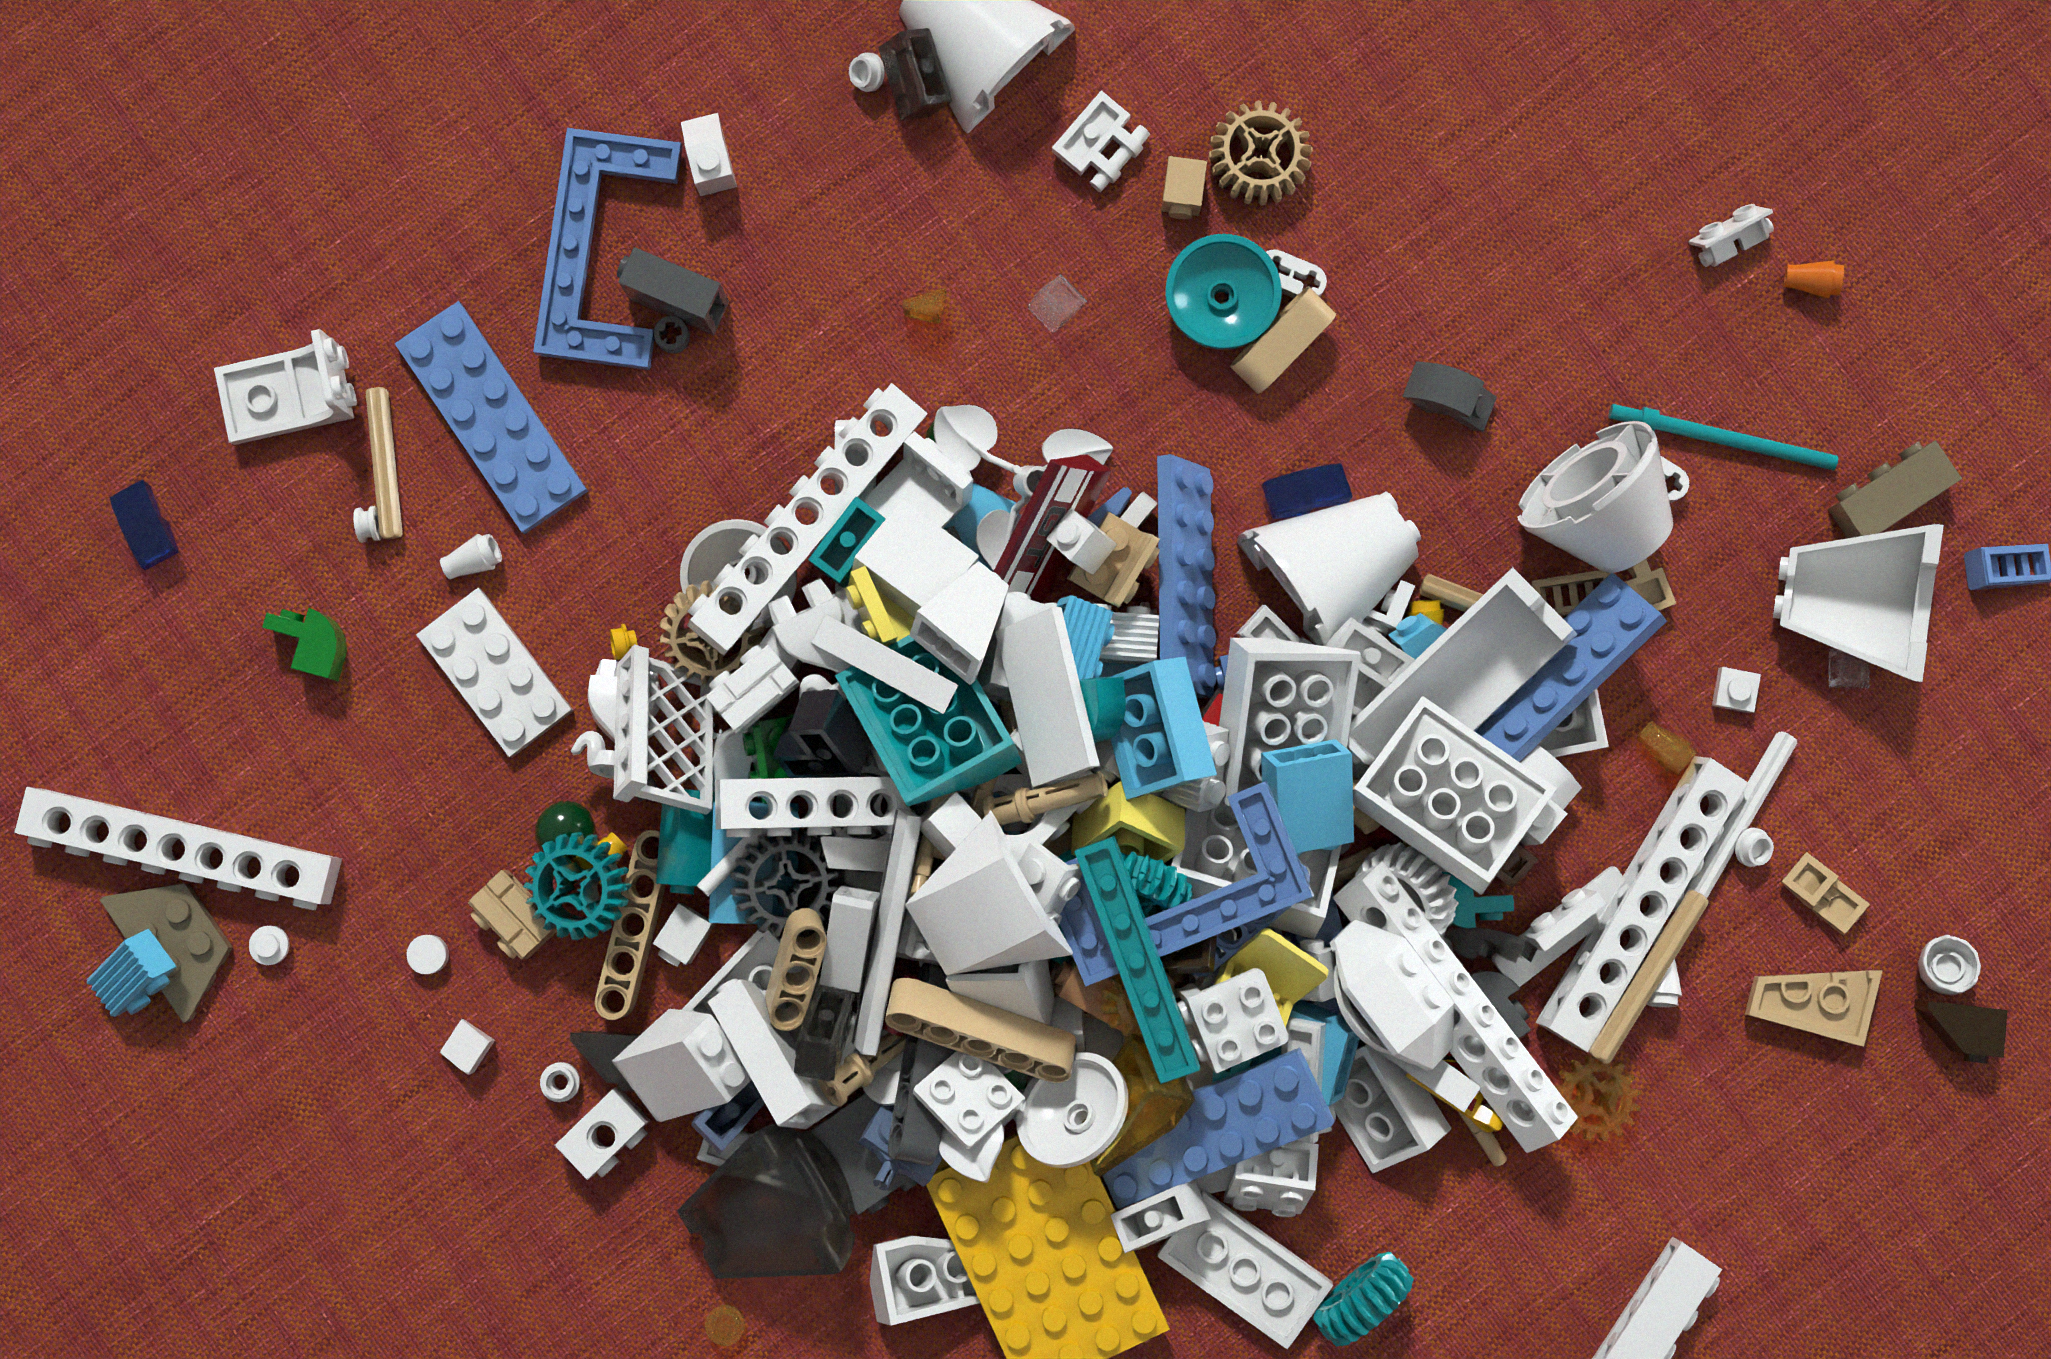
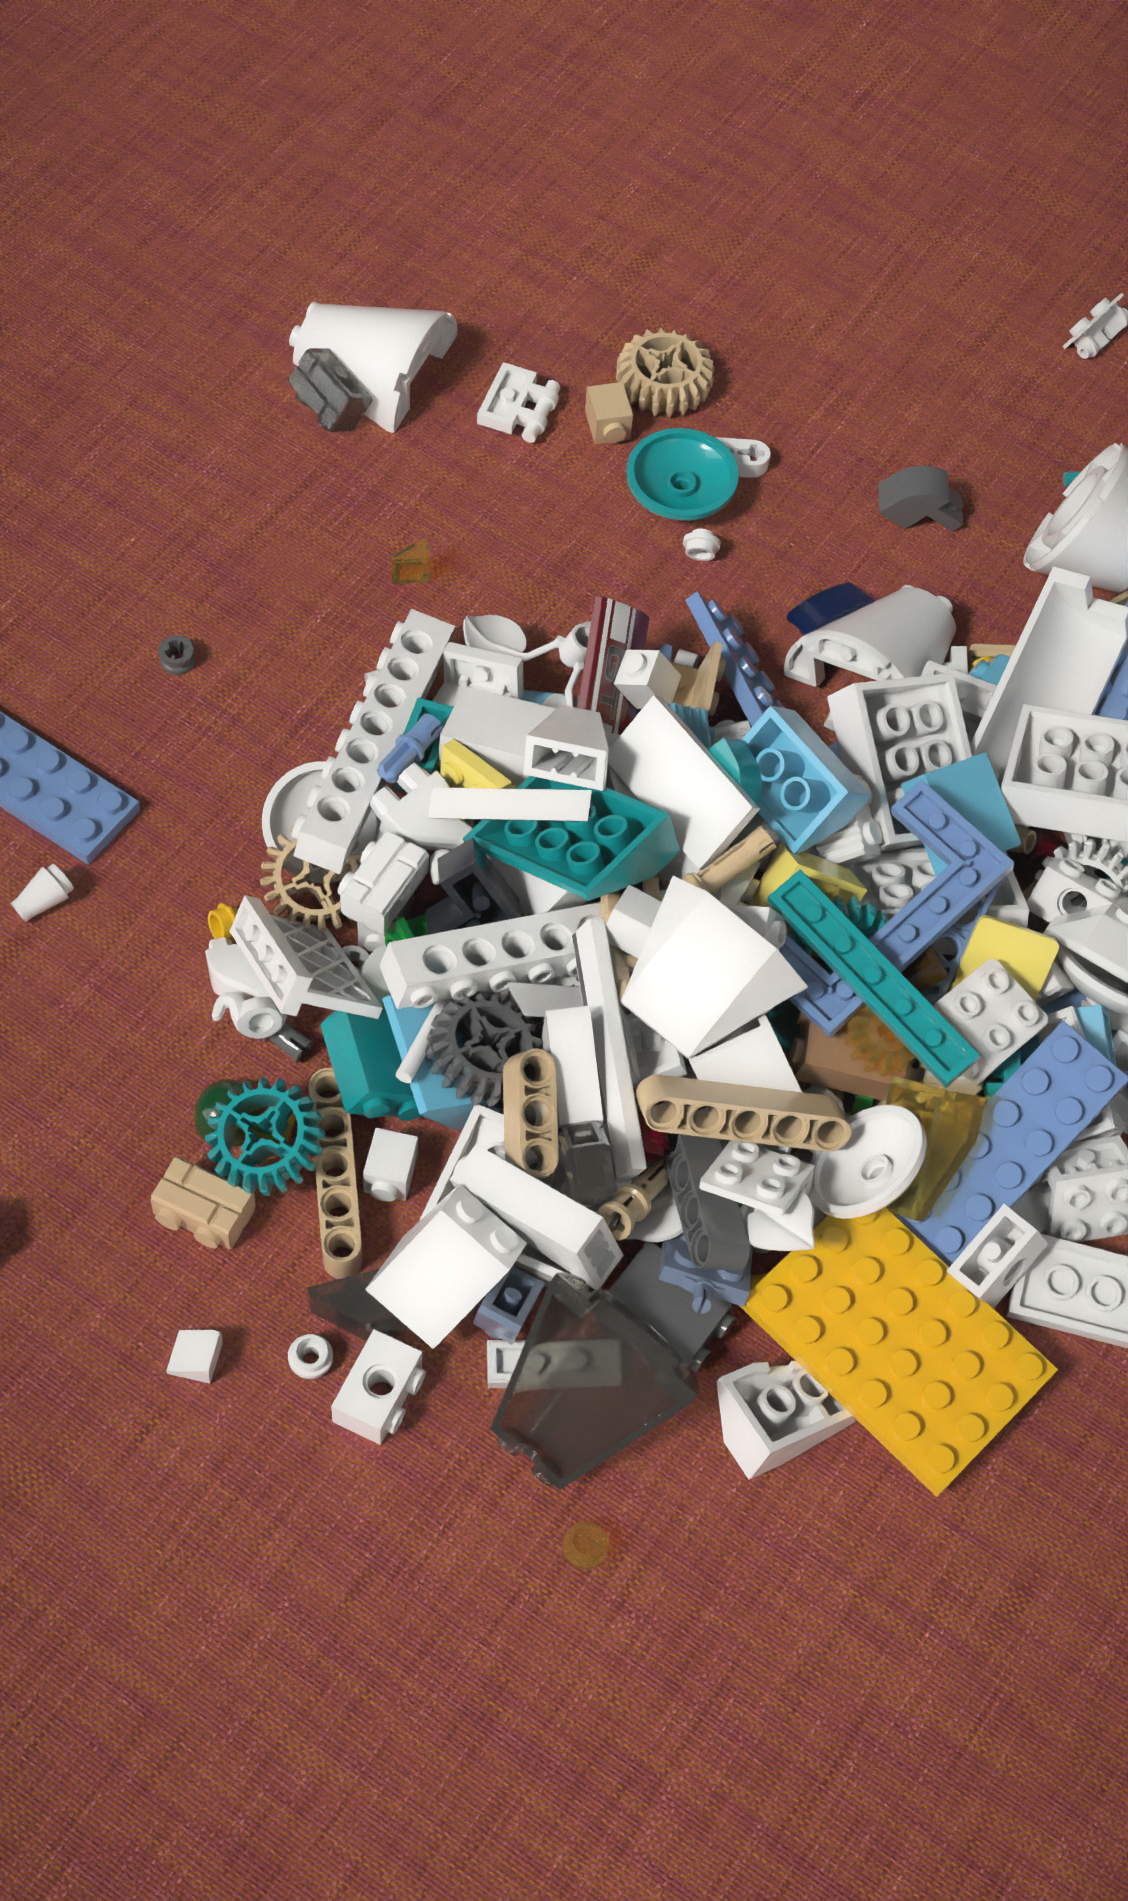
camera: 25 degrees left, 25 degrees down
white tile [407,935,449,974] -> none
white plate [416,588,574,758] -> none
medium blue plate [533,128,683,370] -> none
dark grey brick [617,247,729,336] -> none
white slope [681,113,737,196] -> none
white plate [849,53,885,92] -> none
clear slope [1028,274,1087,333] -> none
tan beam [1230,286,1336,394] -> none
none -> medium blue axle [377,714,443,783]
none -> white plate [683,529,721,561]

